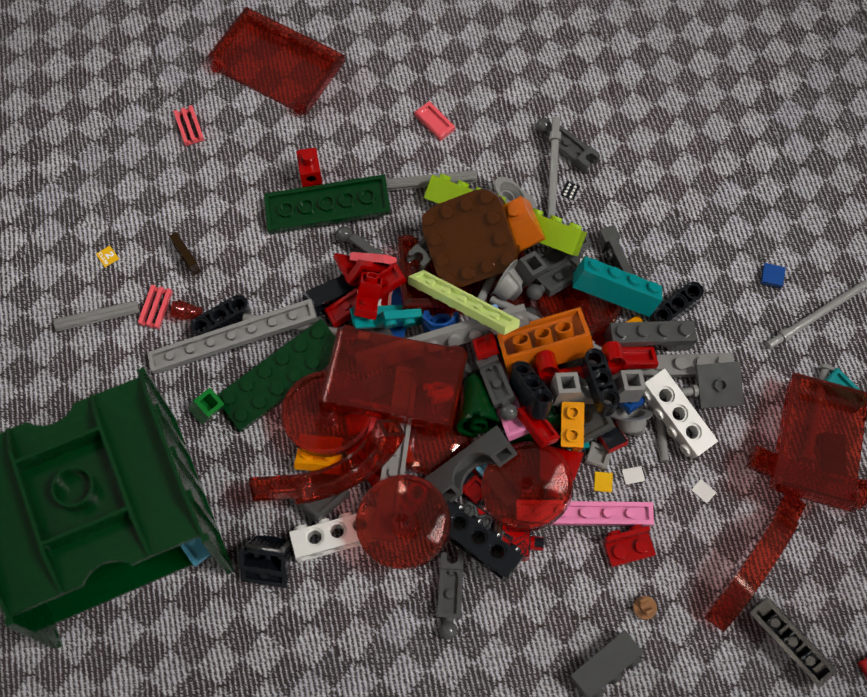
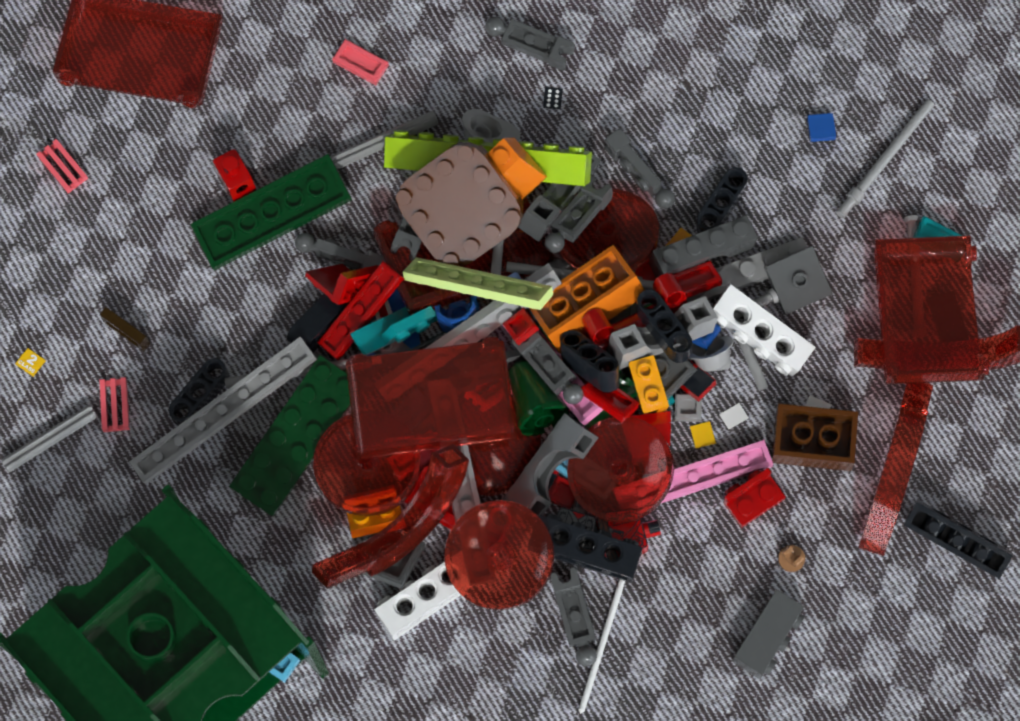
camera: 15 degrees left, 5 degrees up
clear red cone [170,300,203,320] -> none
green brick [188,388,224,425] -> none
black piece [239,536,291,588] -> none
coral tile [349,252,397,265] -> none
red slope [354,271,383,320] -> none
light grey piece [490,259,523,301] -> none
light grey bar [547,116,561,218] -> none
teal brick [572,256,662,317] -> none
none -> white axle [578,579,625,714]
none -> reddish brown brick [772,404,859,471]

